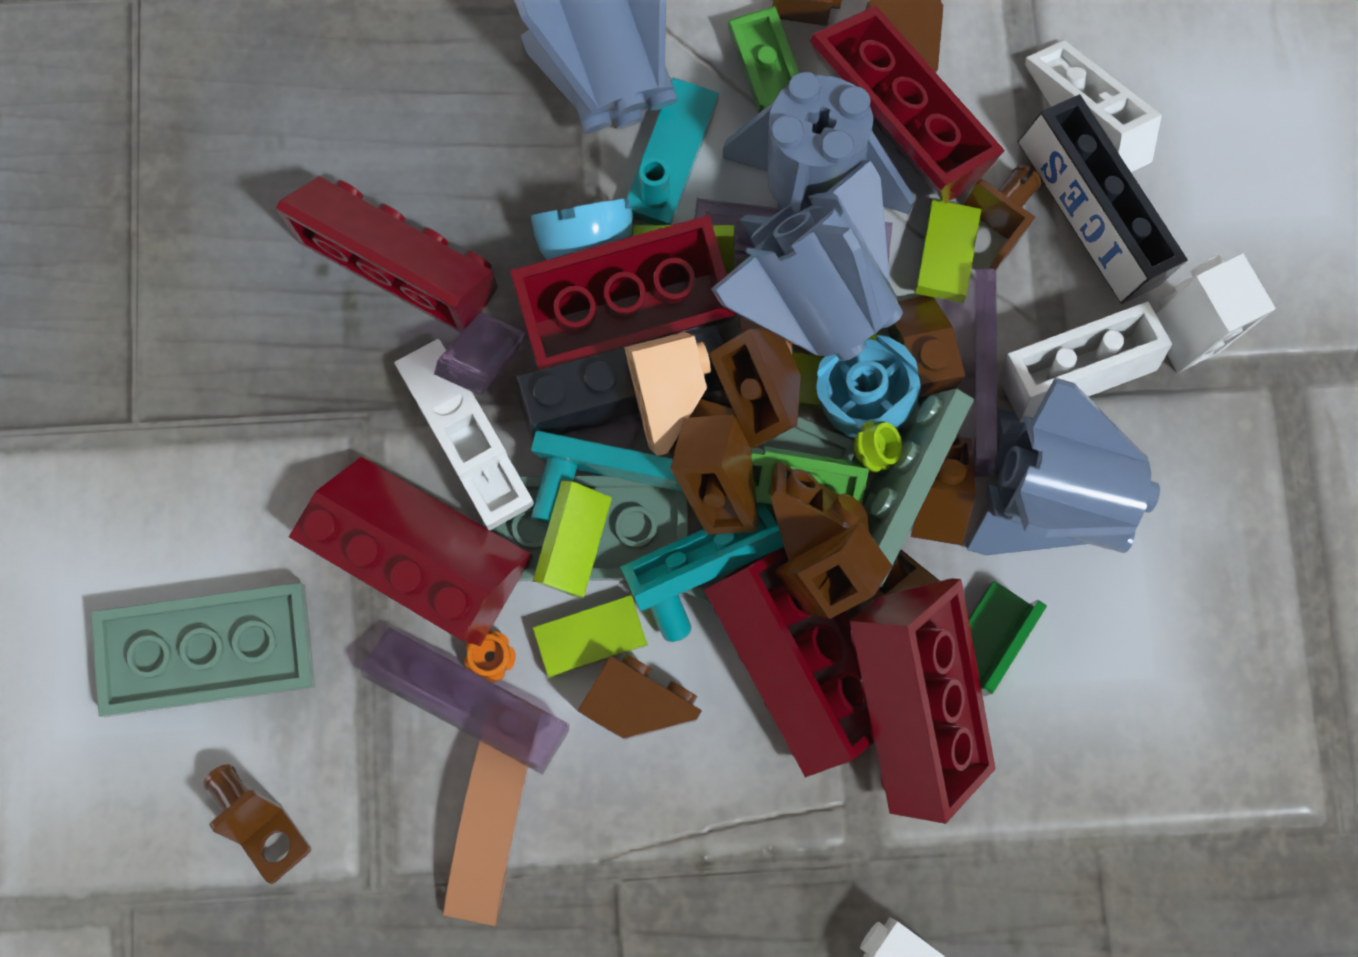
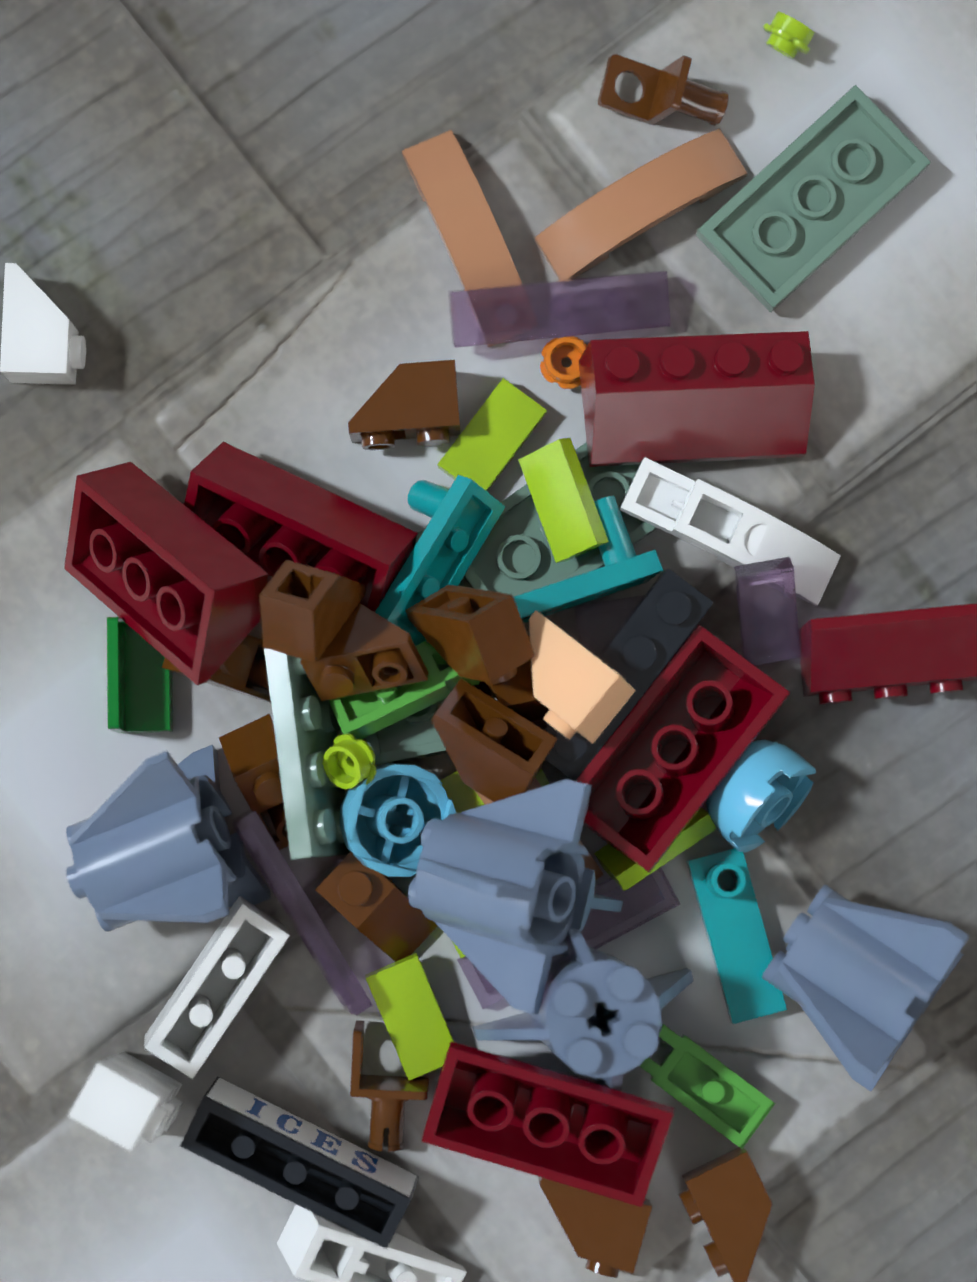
camera: 150 degrees right, 5 degrees up
none -> nougat slope [535,128,748,285]
none -> lime plate [763,11,815,59]

